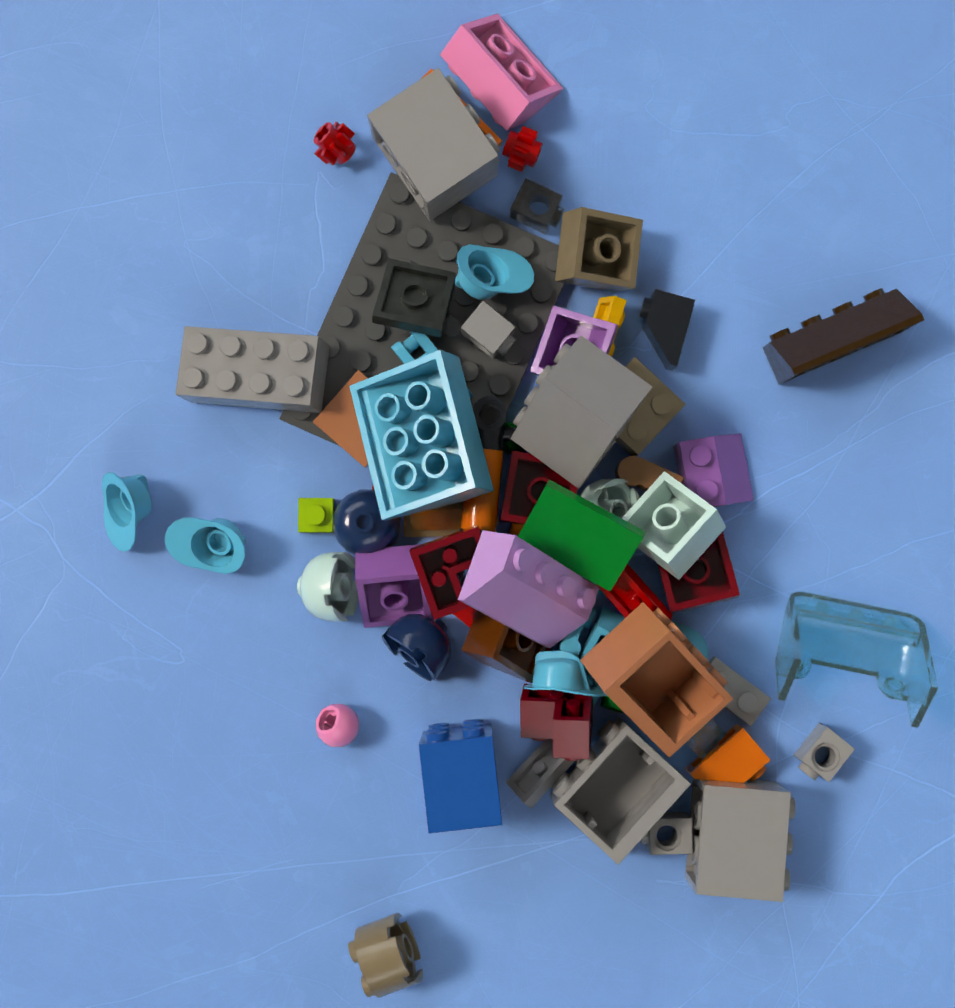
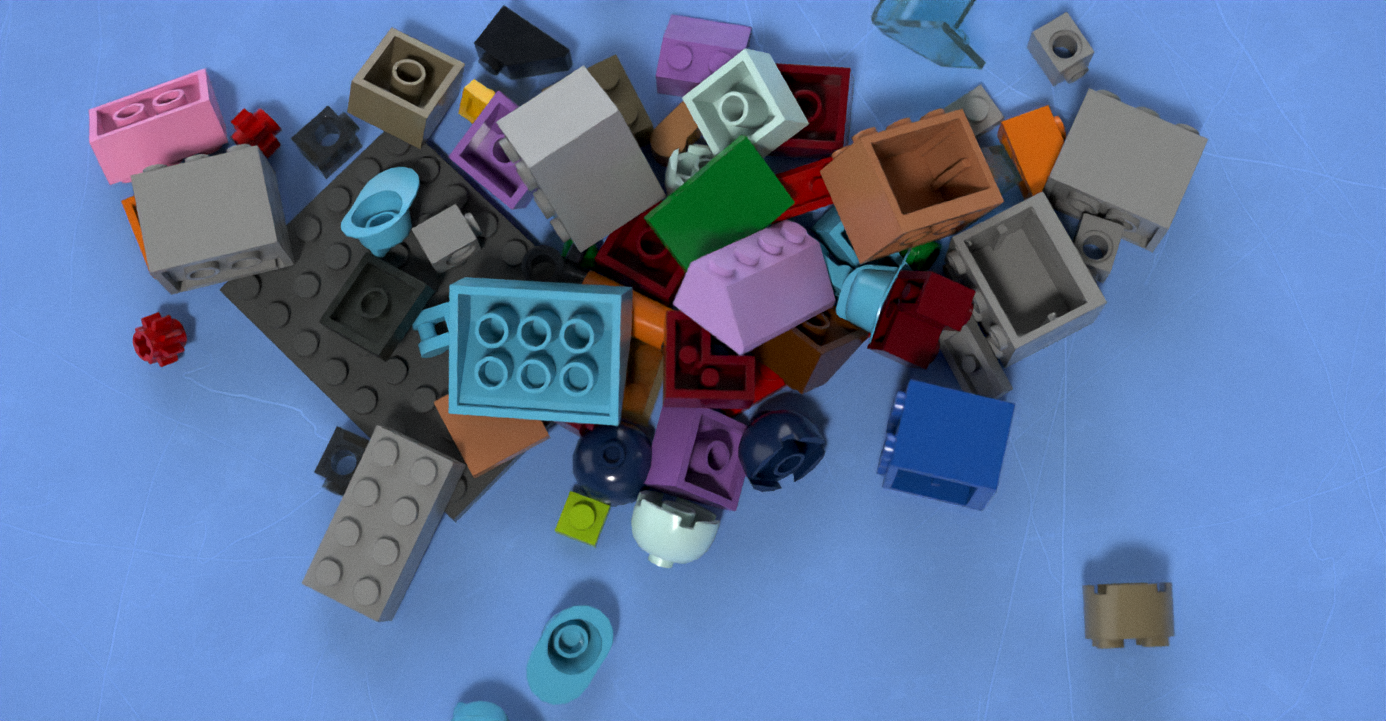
camera: 65 degrees left, 10 degrees down
bright pink piece [316,704,359,747] -> none
none -> clear smoke brick [314,426,369,497]

